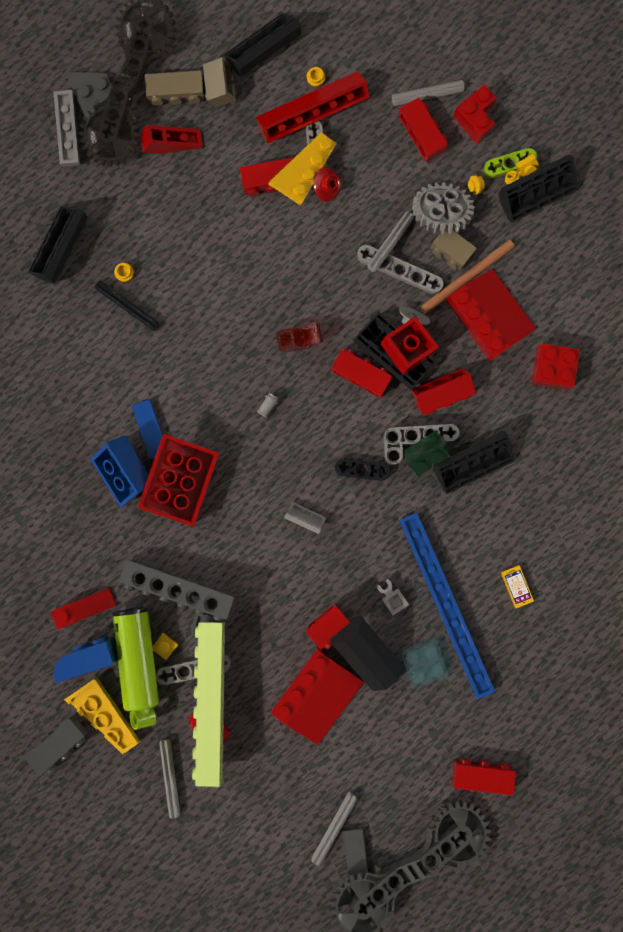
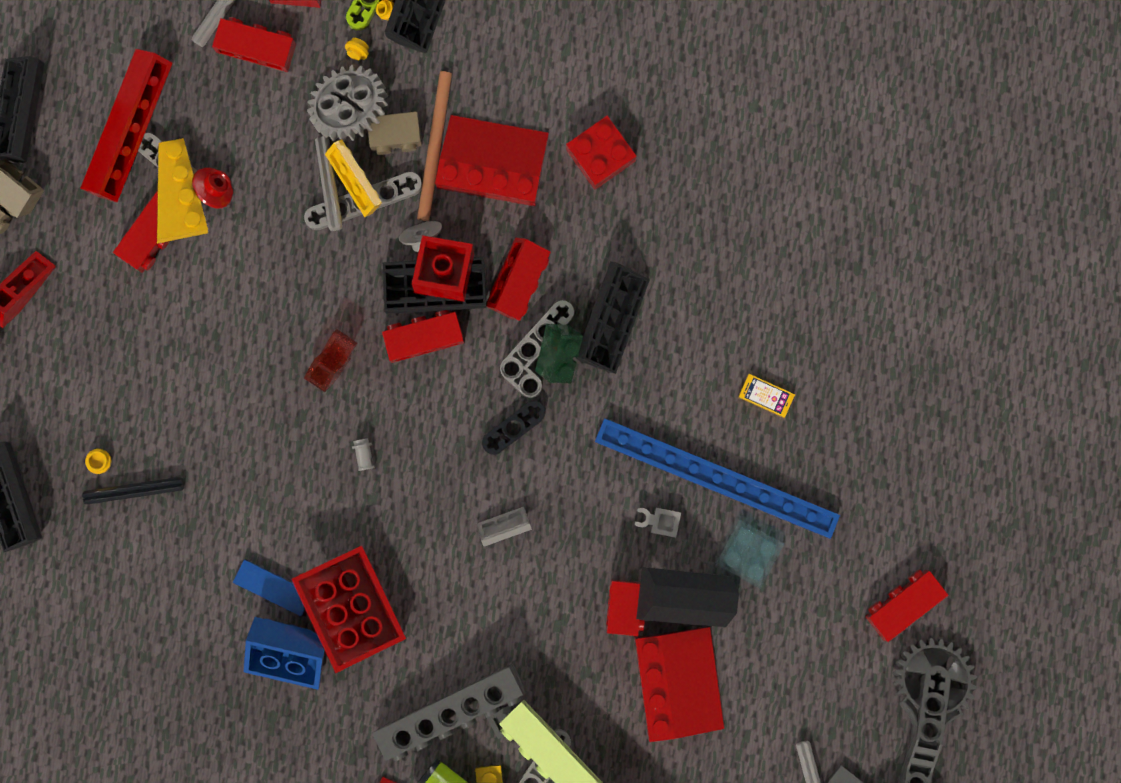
camera: 45 degrees left, 0 degrees up
yellow plate [307,67,325,87] -> none
none -> yellow plate [325,139,382,217]

